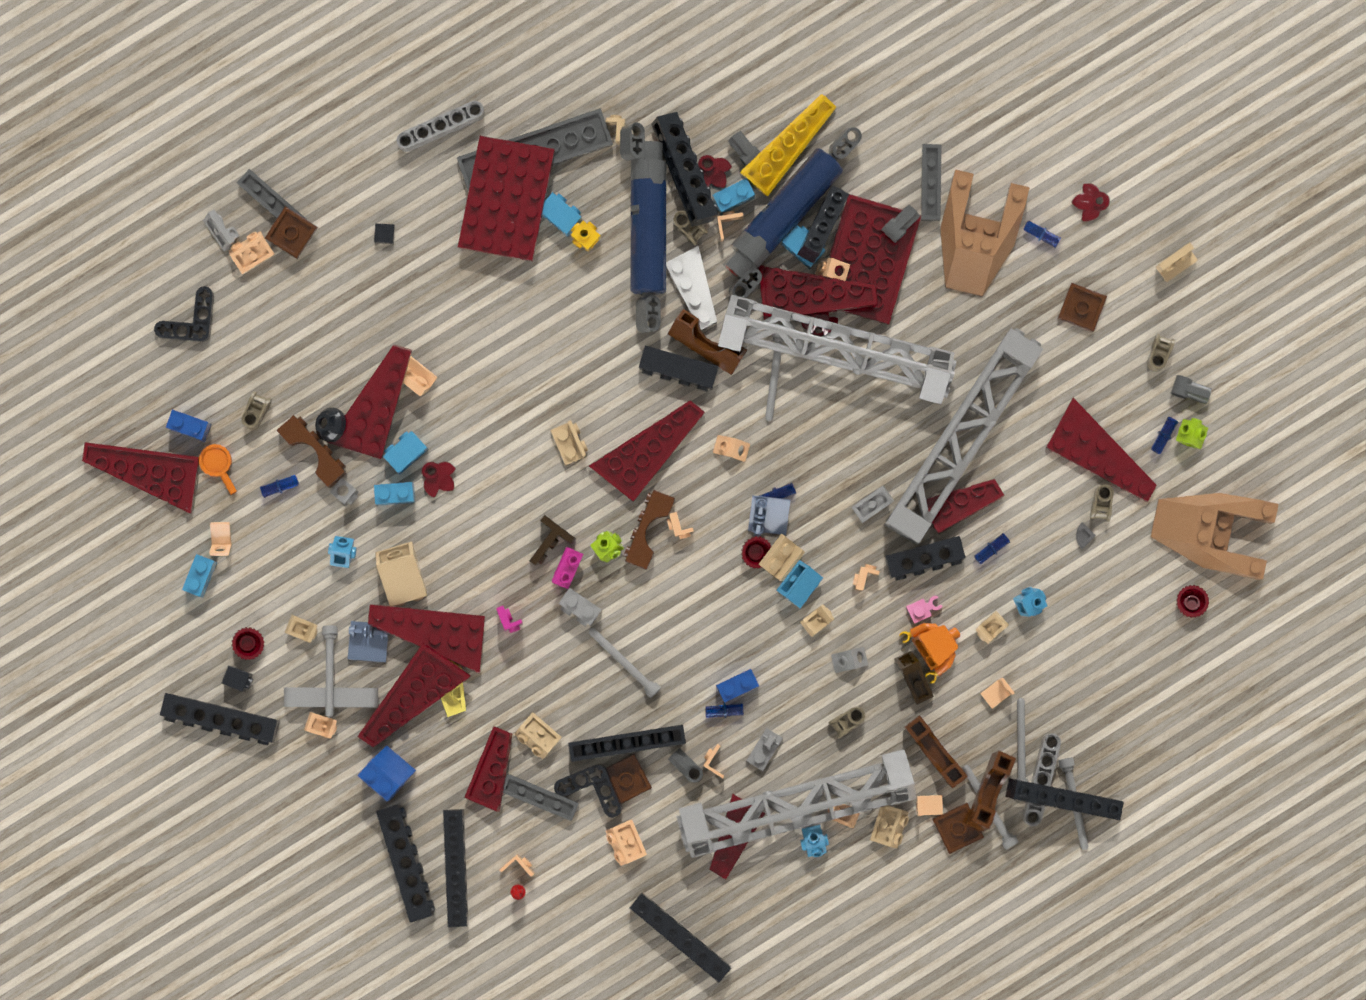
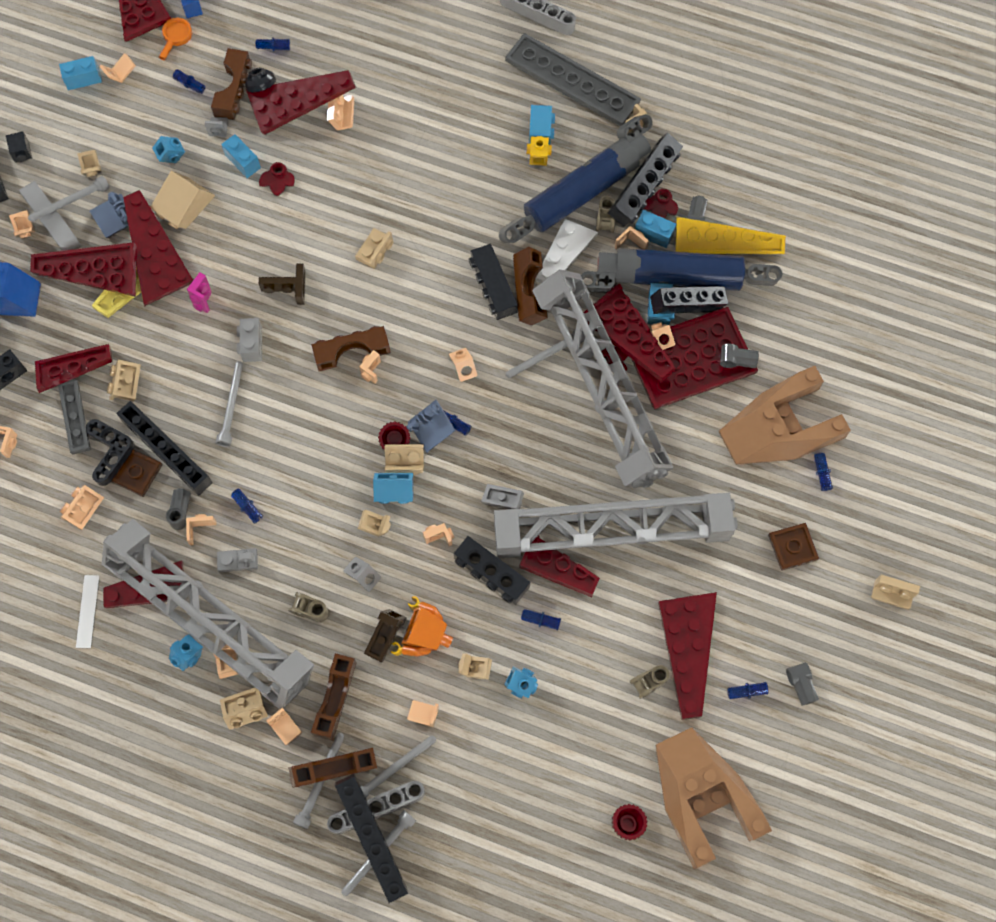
camera: 50 degrees right, 15 degrees down
dark red hat [231,627,265,660] -> none
dark tan piece [241,392,272,430] -> none
black tile [374,223,395,244] -> none
dark azure brick [383,431,428,475] -> none
dark red plate [458,136,555,262] -> none
dark pink bracket [552,547,583,589] -> none
dark red wing [589,400,705,502] -> none
lime brick [590,531,624,563] -> none
black brick [629,892,732,983] -> none
blue brick [716,669,759,703] -> none
bright pink plate [906,596,942,624] -> none
dark grey plate [921,144,942,221] -> none
reddish brown tile [932,802,984,854] -> none
dark red plate [1071,183,1110,222] -> none
flat silver tile [1076,522,1096,549] -> none
dark tan piece [1147,333,1175,372] -> none
lime brick [1176,418,1208,449] -> none
none -> white sticker [76,575,99,648]
none -> clear blue axle [255,37,290,52]

